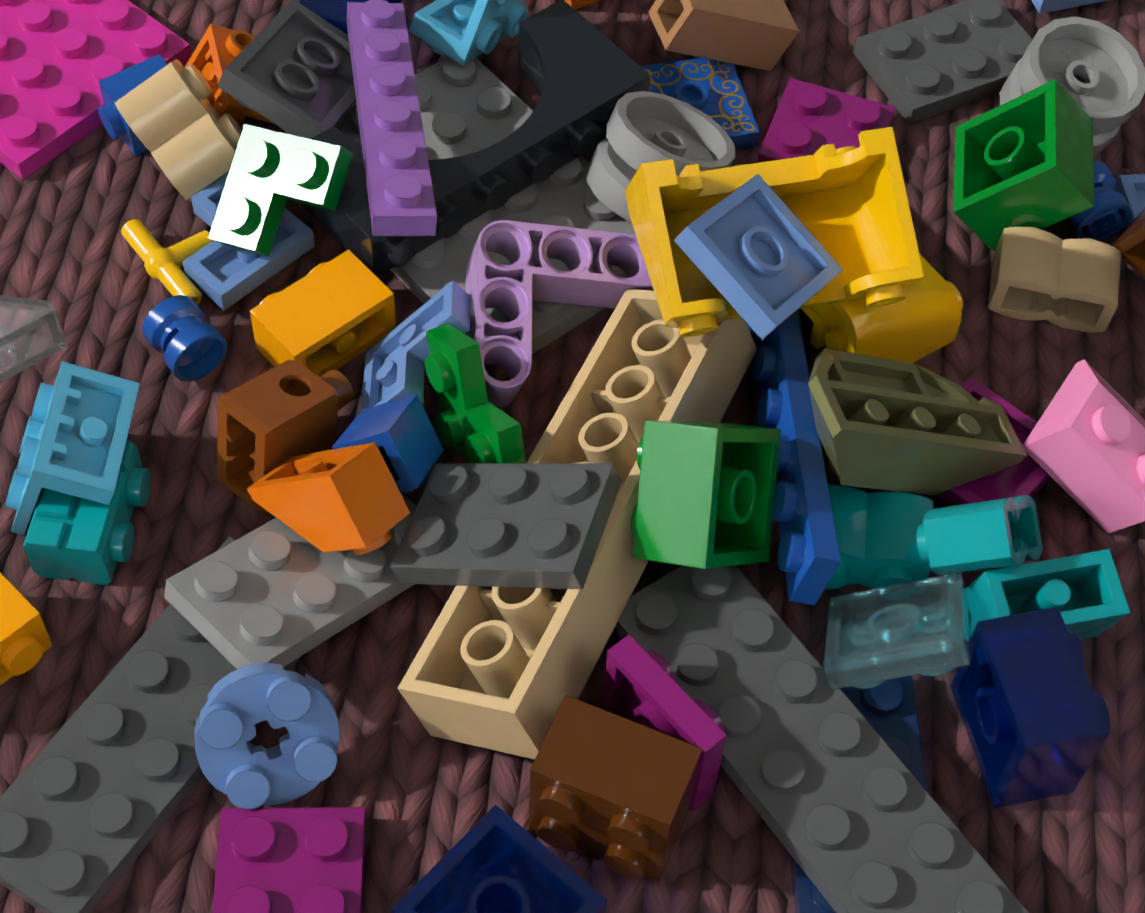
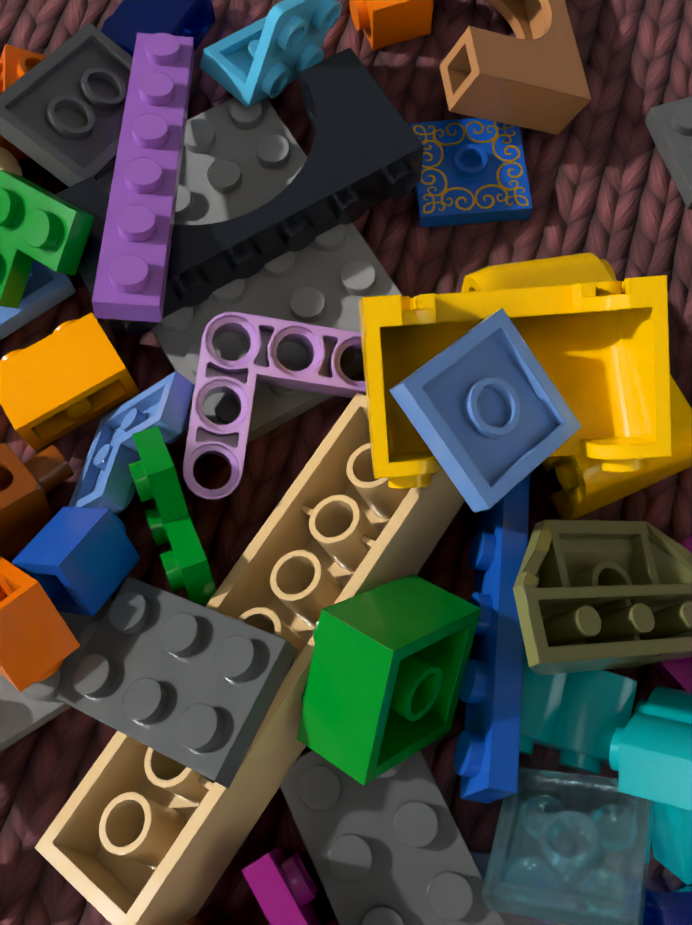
camera: 15 degrees right, 15 degrees up
light grey wheel [586,91,735,223] -> none
magenta plate [757,78,896,163] -> none

